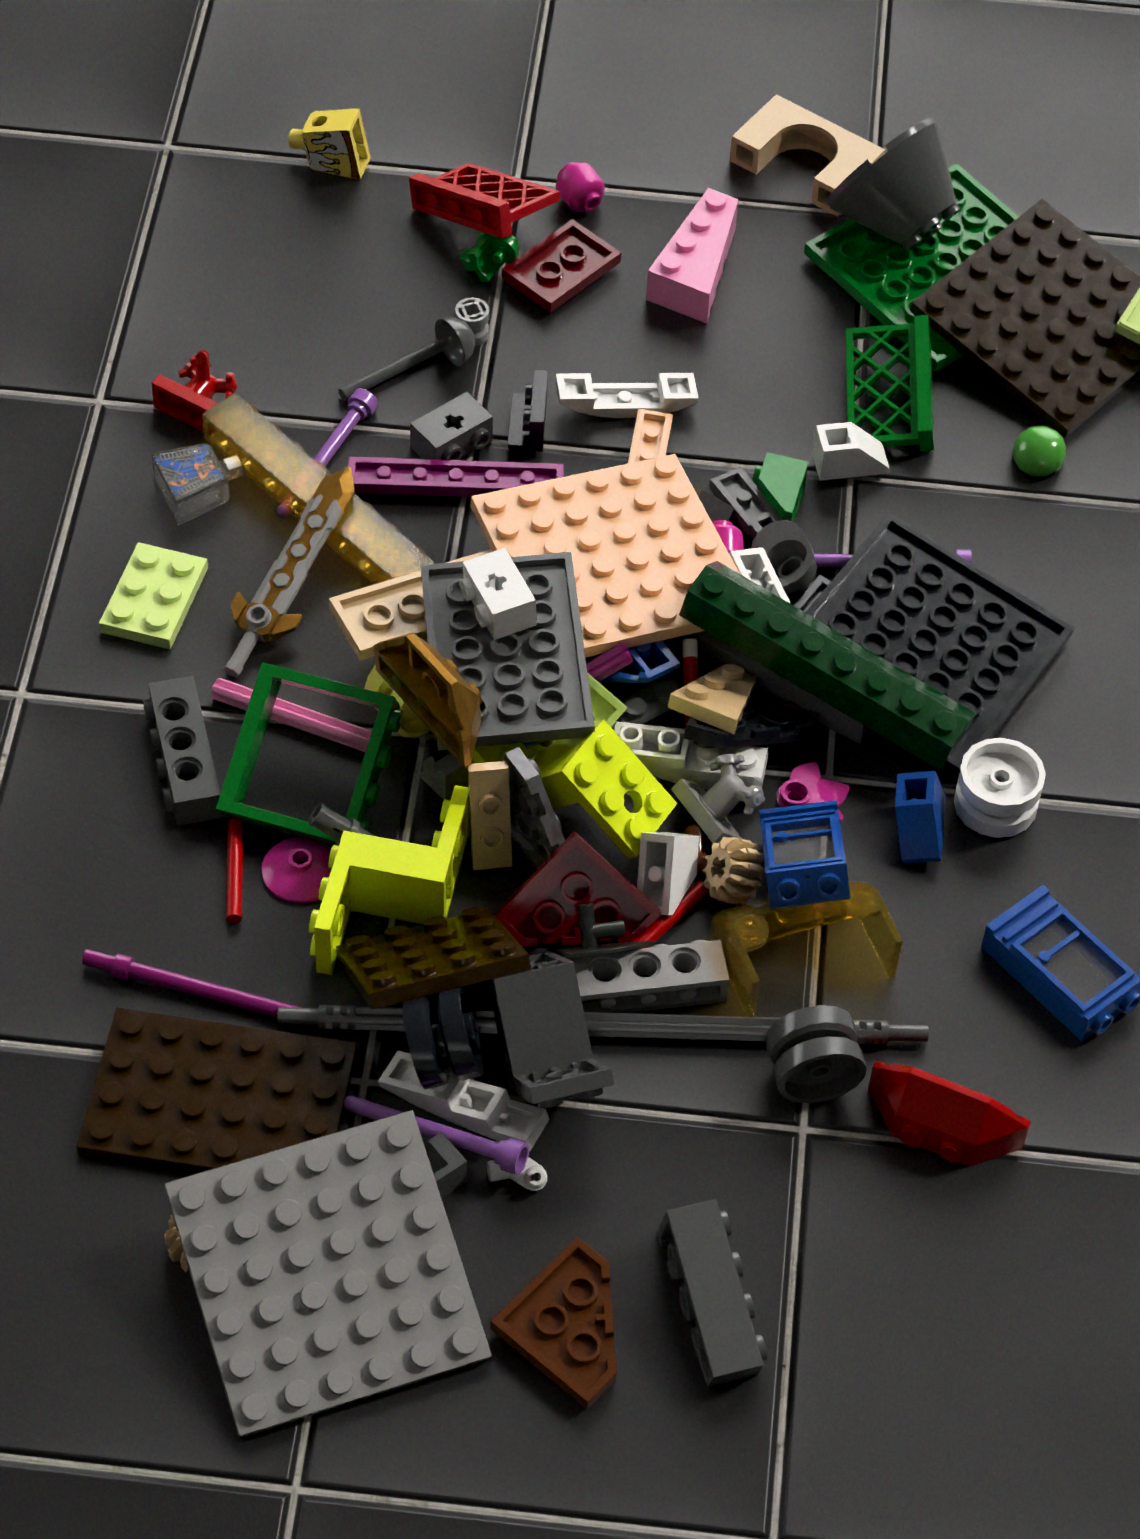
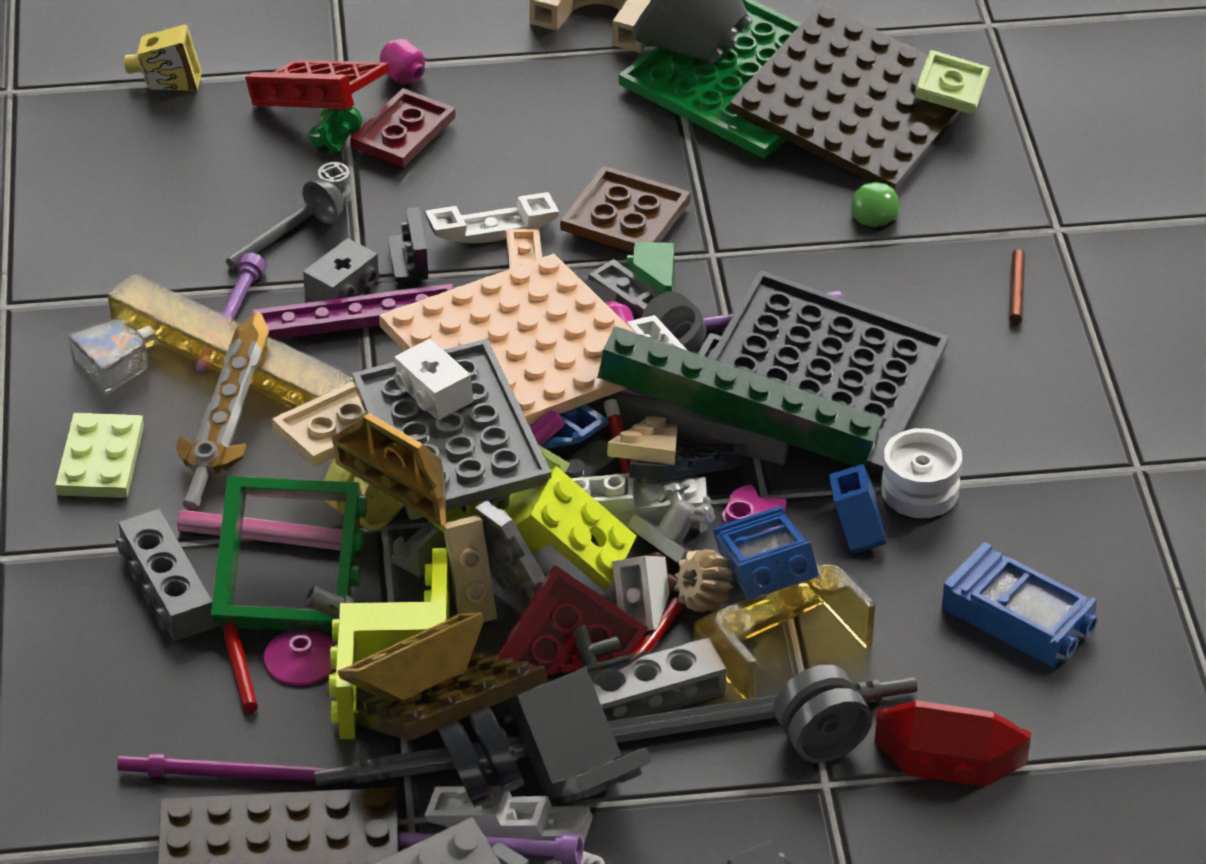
camera: 10 degrees left, 10 degrees down
red piece [151,350,237,435] -> none
bright pink wedge [646,188,738,324] -> none
white slope [812,422,890,481] -> none
green fence [846,315,934,451] -> none
none -> pearl gold wedge [337,613,484,704]
none -> plate [560,165,691,253]

